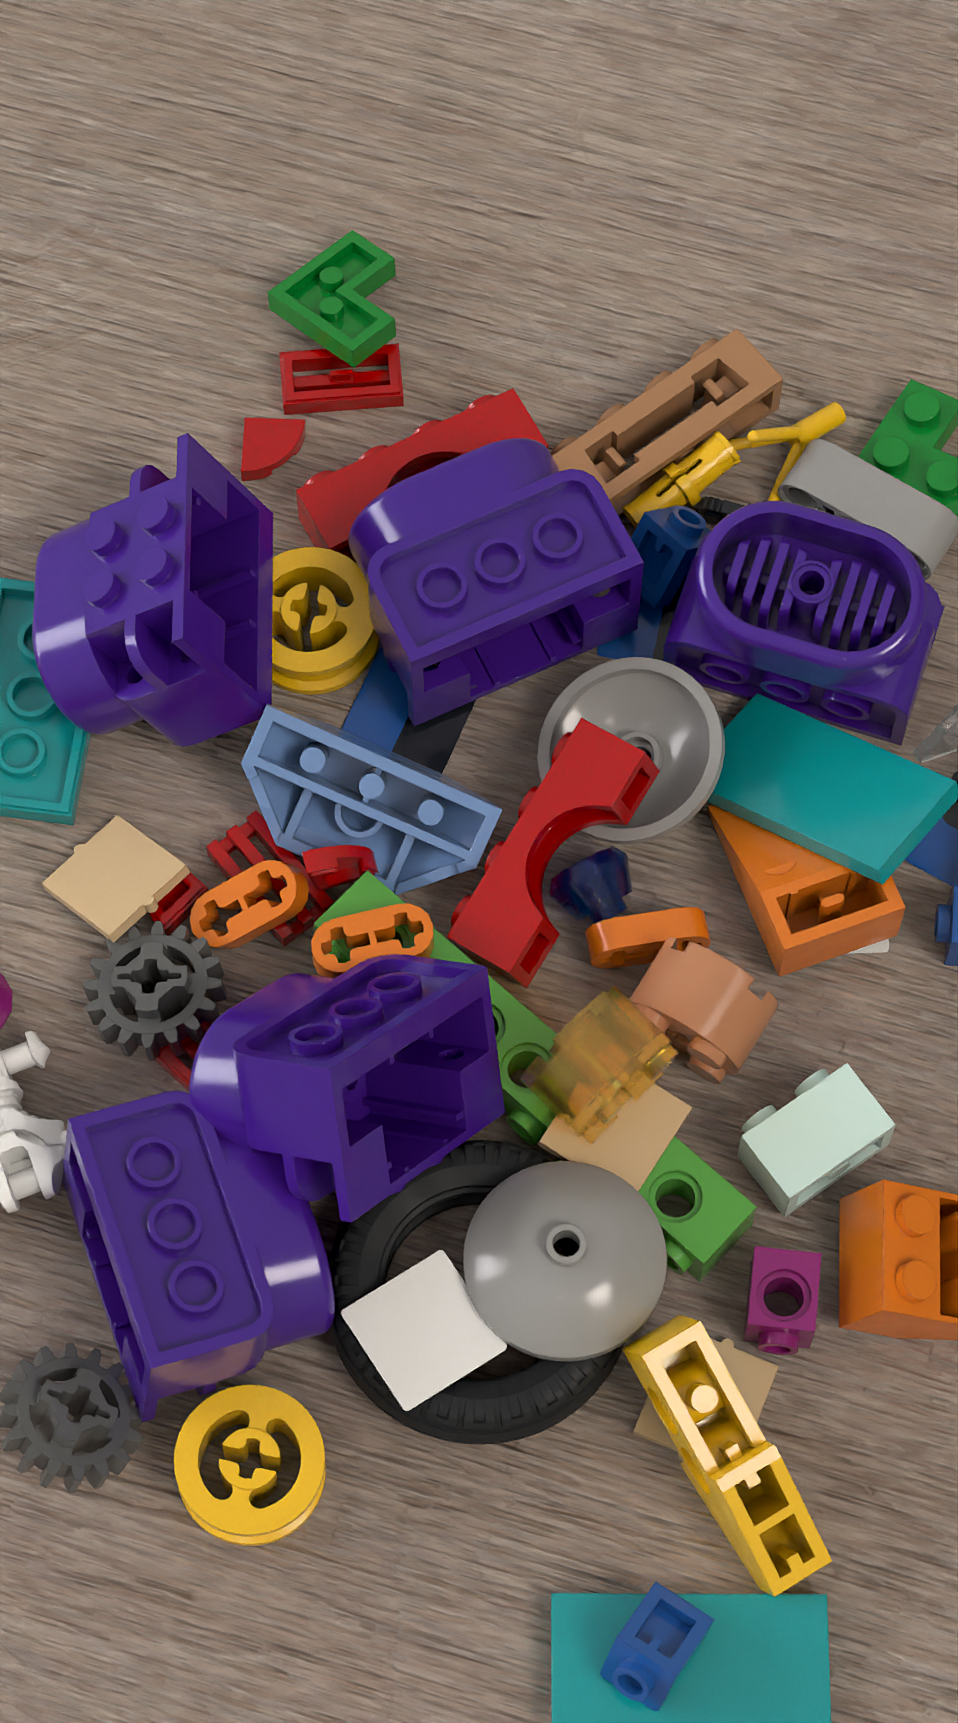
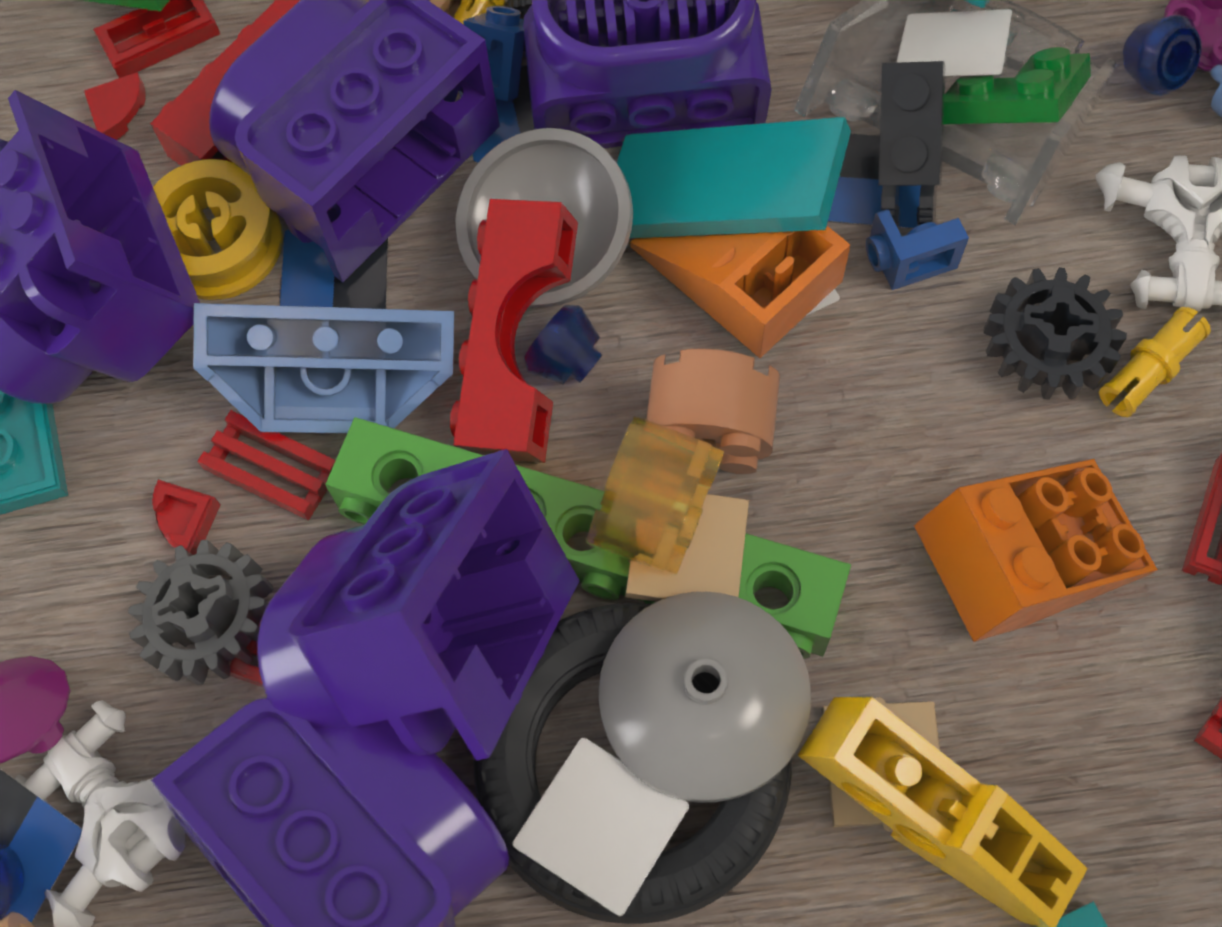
camera: 20 degrees left, 0 degrees up
tan piece [41,814,190,943] -> none
orange beam [190,860,309,950] -> none
red tile [302,845,379,890] -> none
orange beam [311,903,434,978] -> none
orange beam [585,907,711,969] -> none
light aqua brick [737,1063,896,1218] -> none
magenta brick [743,1246,822,1355] -> none

